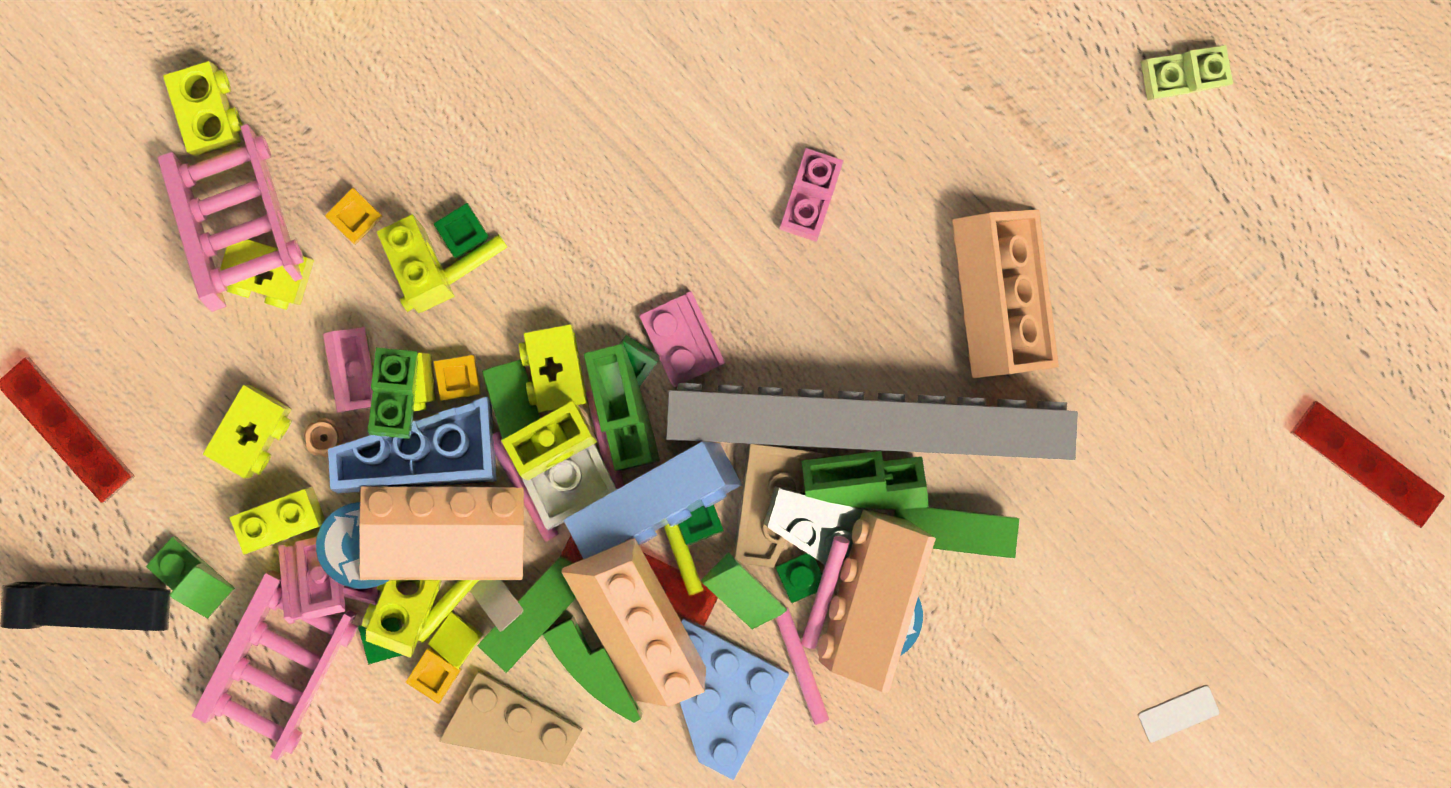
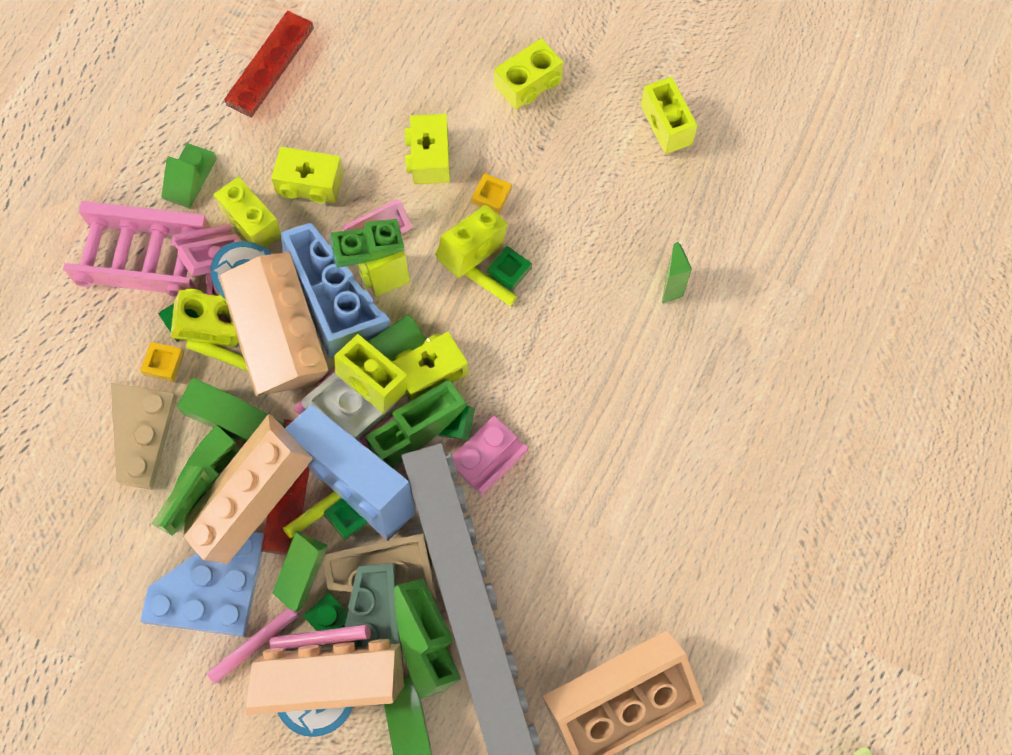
camera: 70 degrees right, 20 degrees down
black beam [0,582,171,631] -> none
bright pink fence [157,124,304,312] -> none
light nougat plate [304,418,344,457] -> none
neon yellow slope [428,611,484,669] -> none
yellow plate [434,355,481,401] -> none
white sticker [470,580,524,632] -> none
bright pink slope [779,148,844,242] -> none
none -> bright green slope [152,466,210,536]
none -> bright green slope [662,242,692,303]

